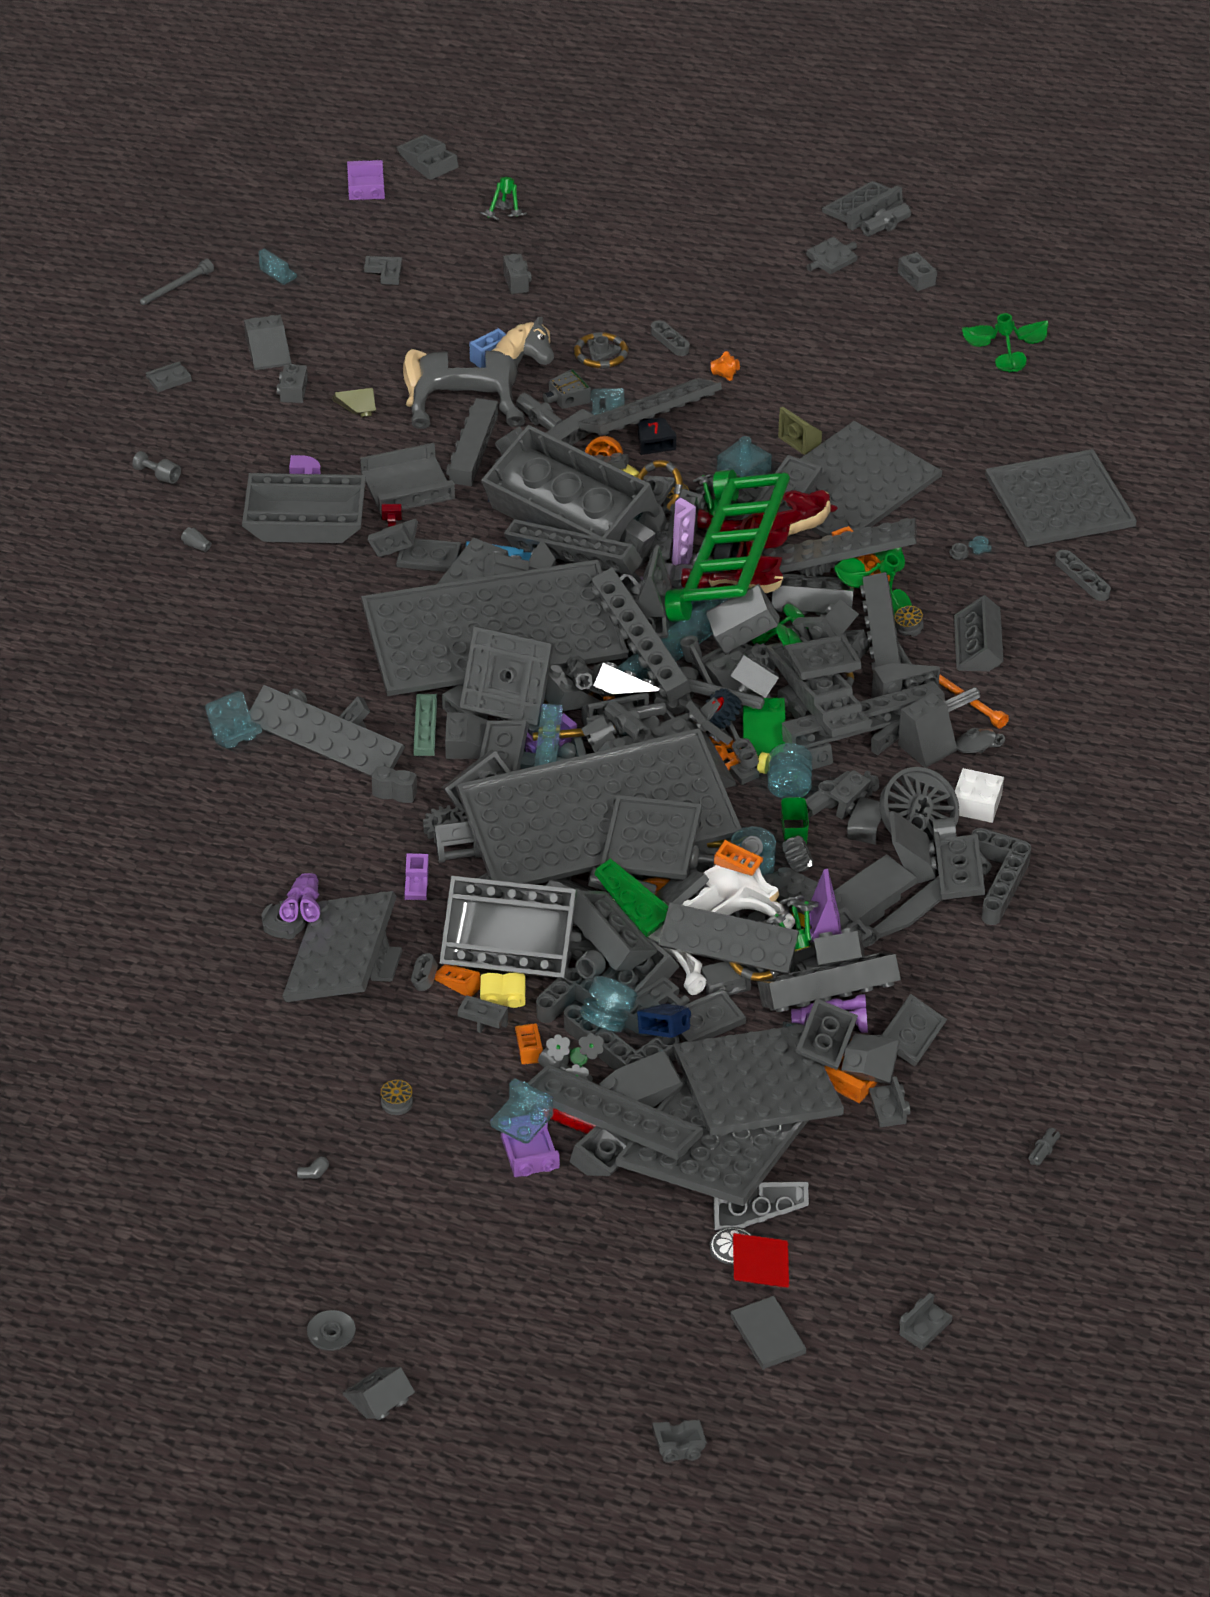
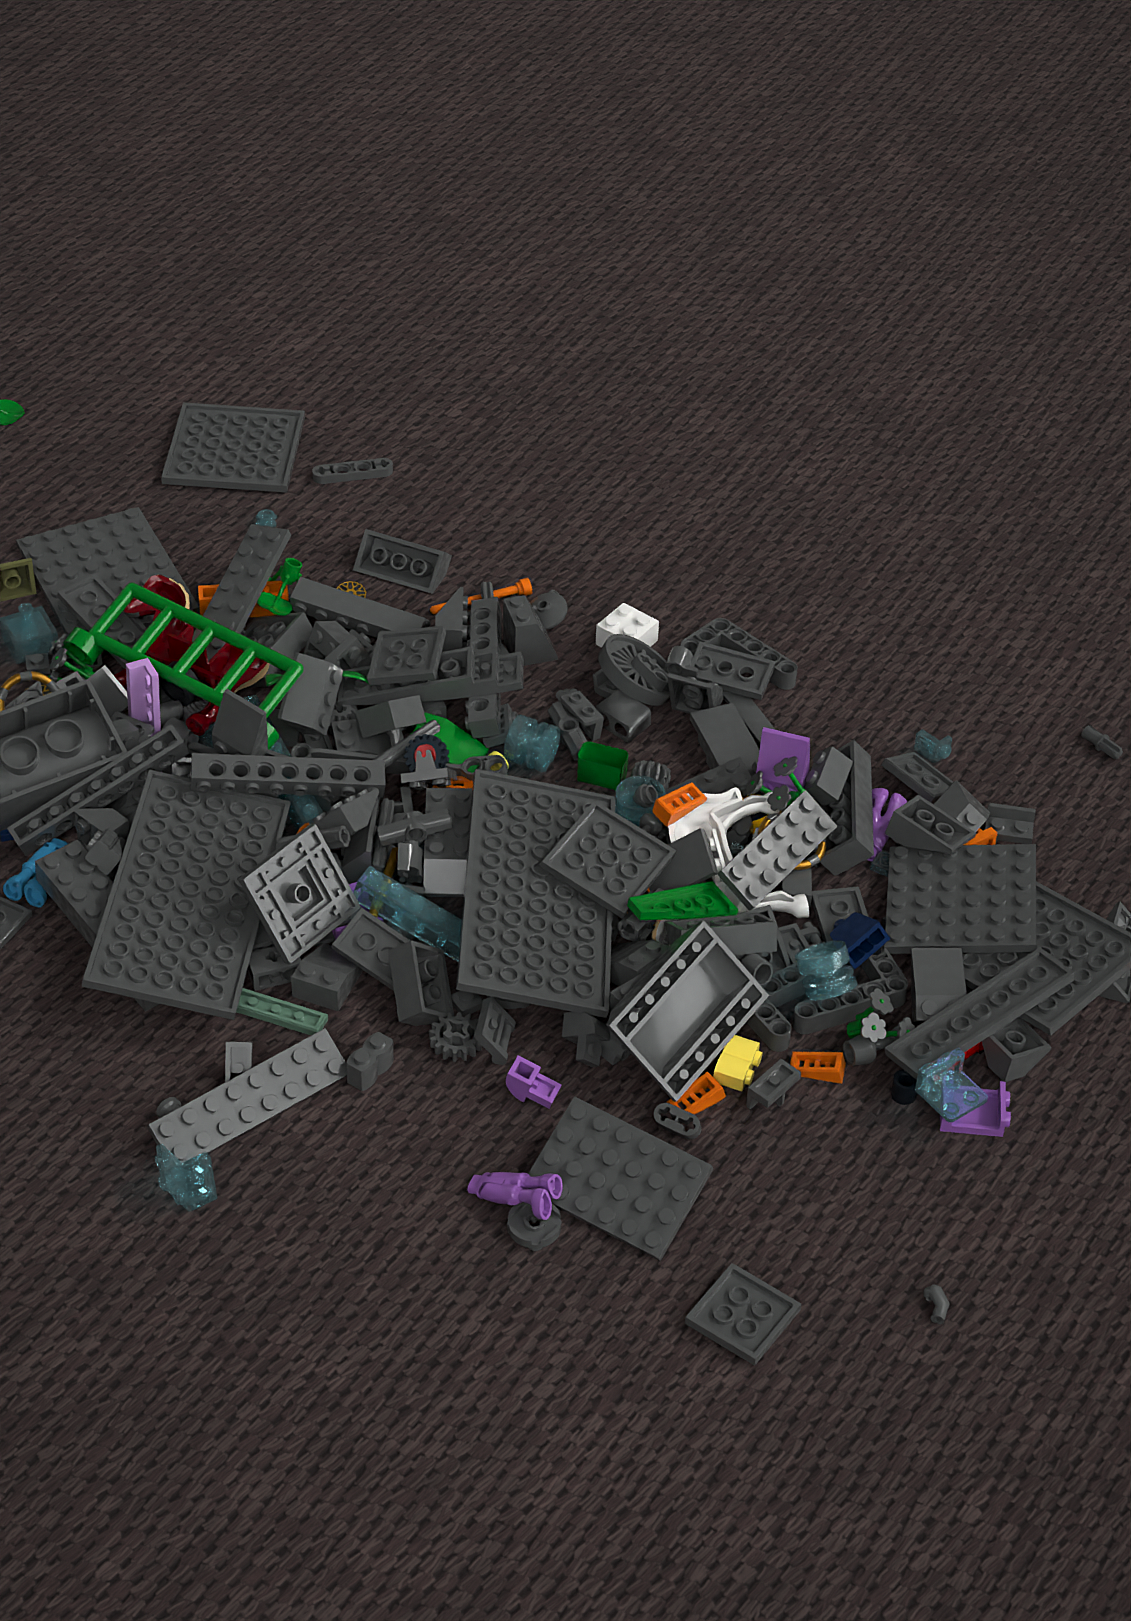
camera: 70 degrees left, 0 degrees up
dark grey wheel [381,1080,413,1115] -> none
none -> dark grey plate [685,1263,801,1366]
none -> clear light blue bracket [914,729,952,763]

